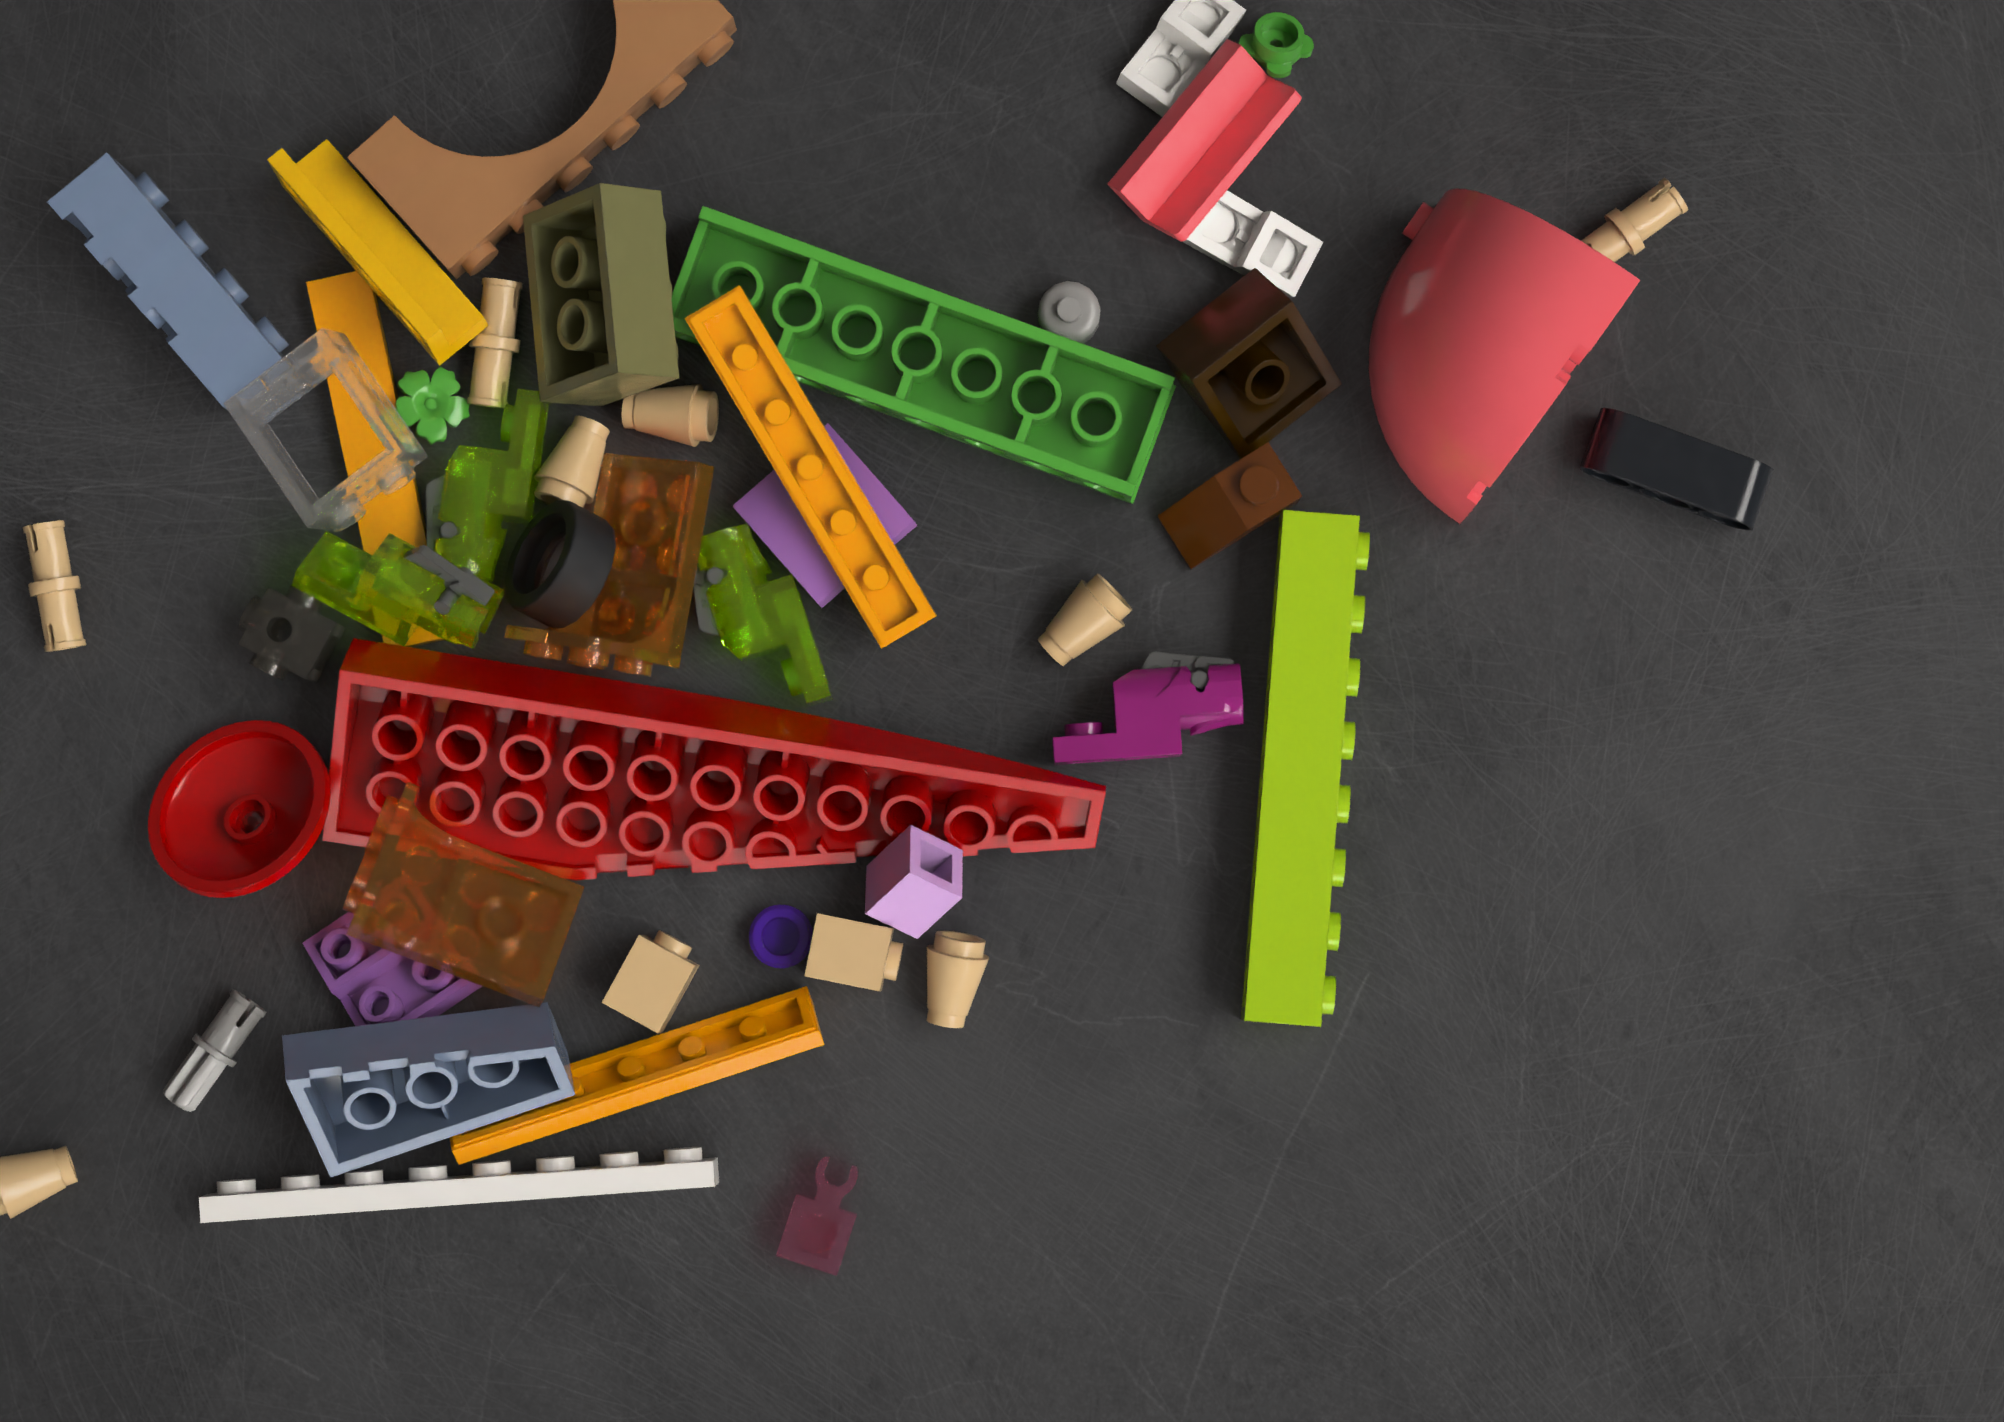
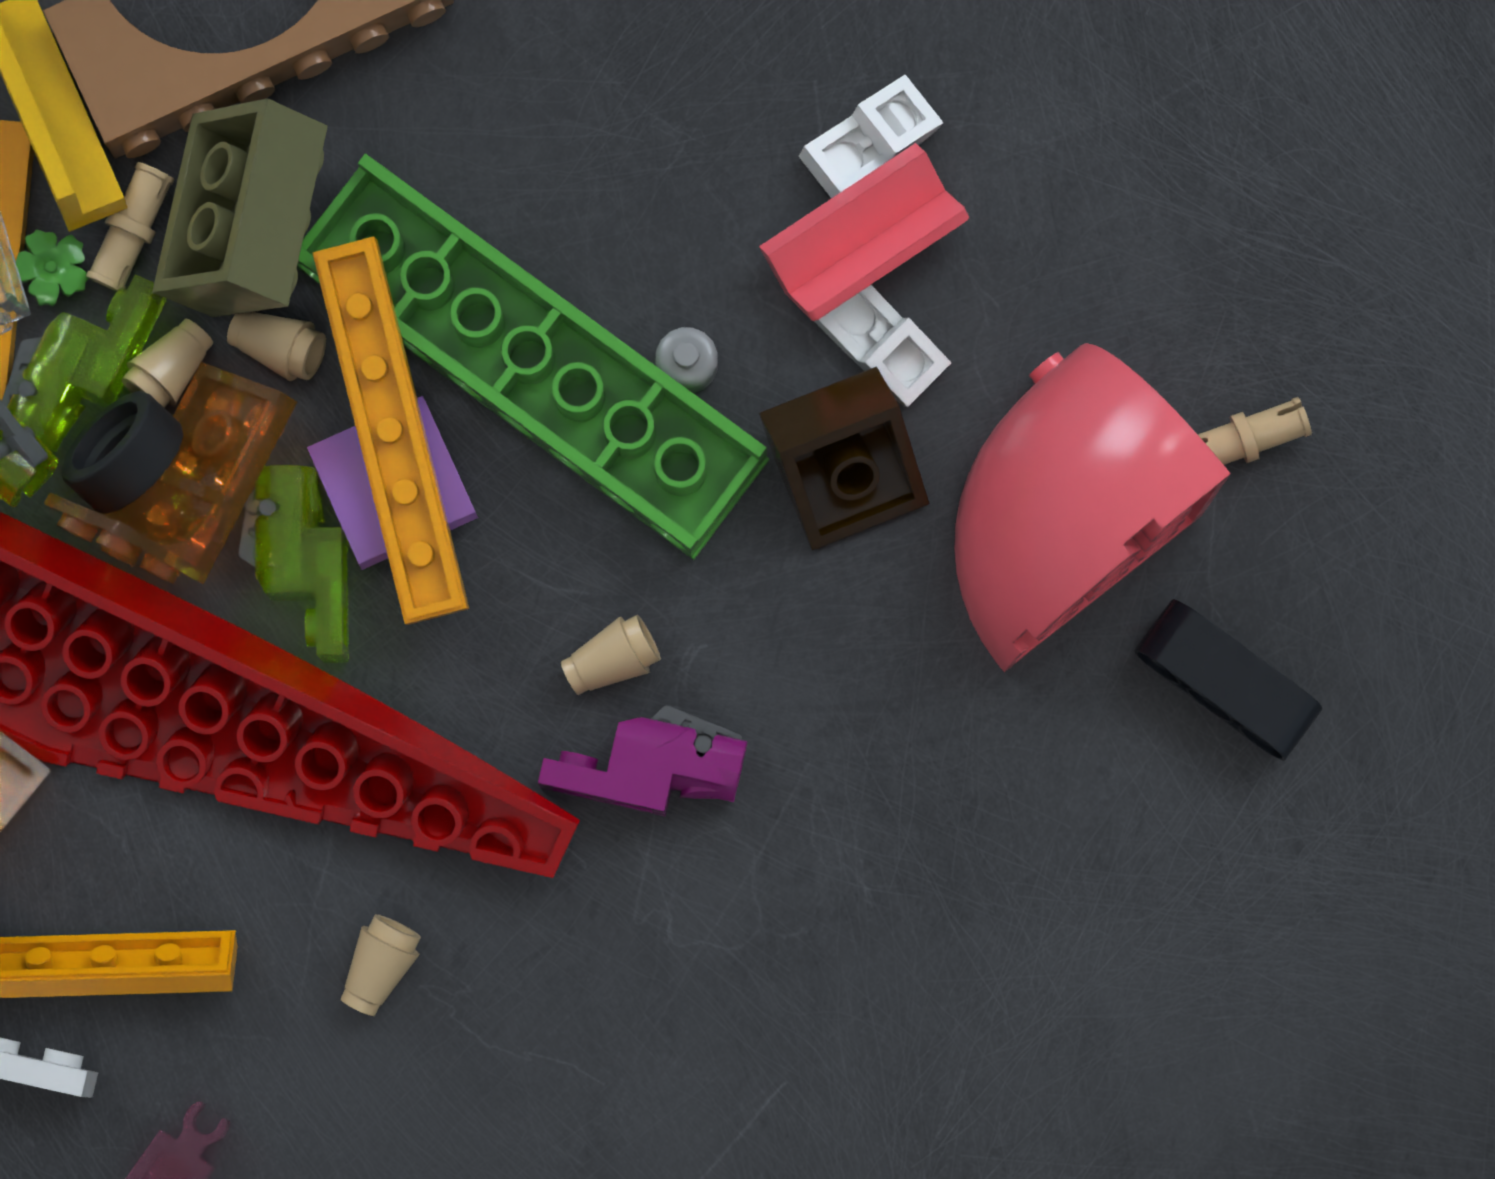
camera: 15 degrees right, 5 degrees down
tan brick [602,930,700,1033] -> none
dark purple tile [749,905,813,968] -> none
tan brick [804,913,903,991] -> none
lavender brick [865,825,963,939] -> none
reddish brown slope [1157,442,1302,570] -> none
bright green plate [1239,12,1314,78] -> none
lime brick [1241,510,1370,1027] -> none

